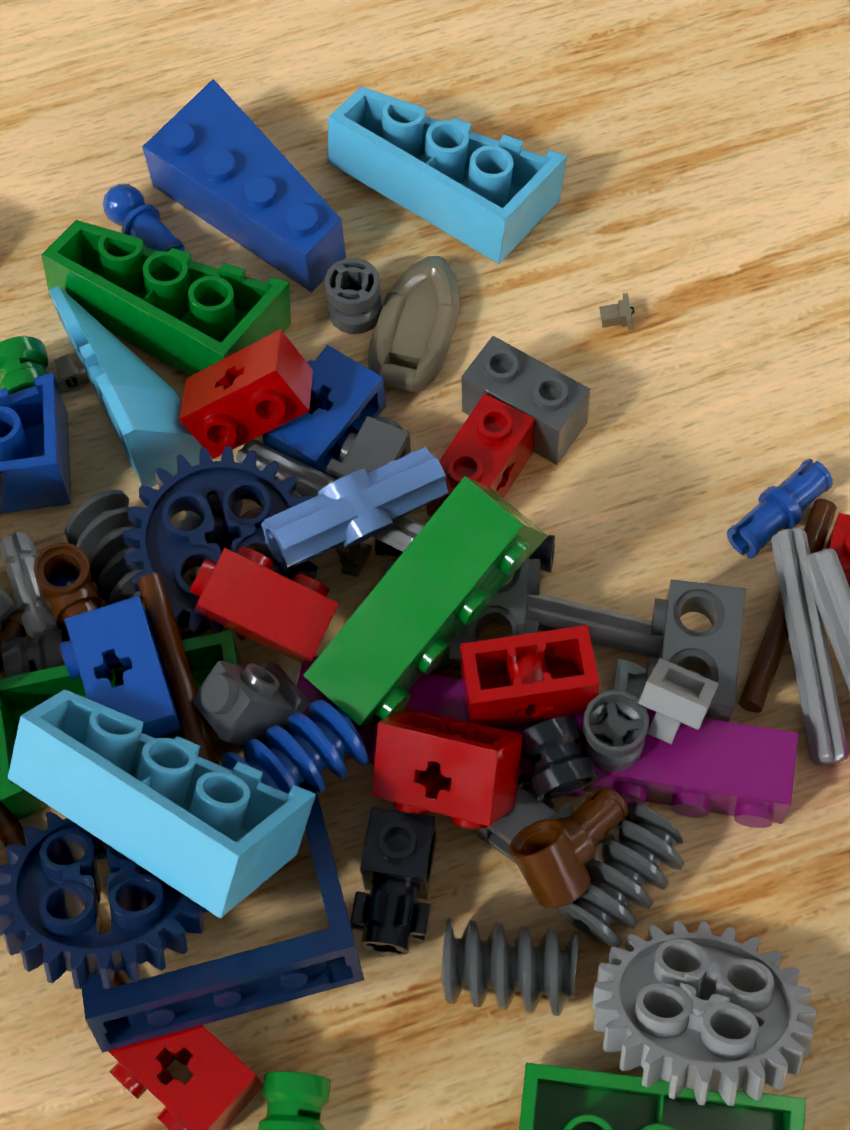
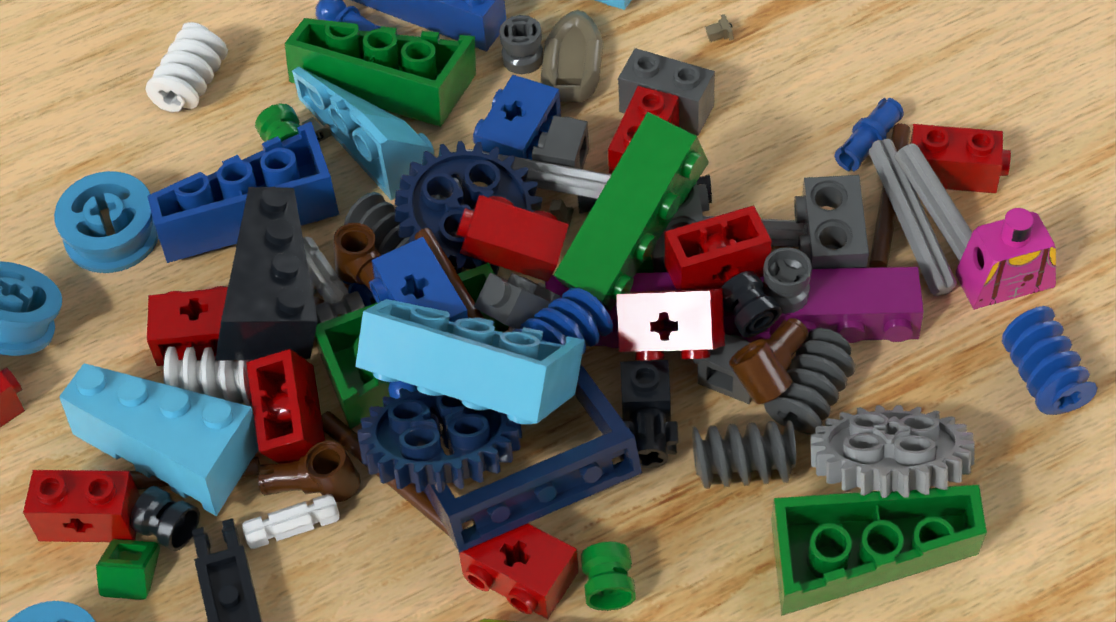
camera: 10 degrees left, 10 degrees down
red brick [179,329,313,459] -> none
medium blue piece [261,447,449,571] -> none
light grey tile [638,658,719,744] -> none

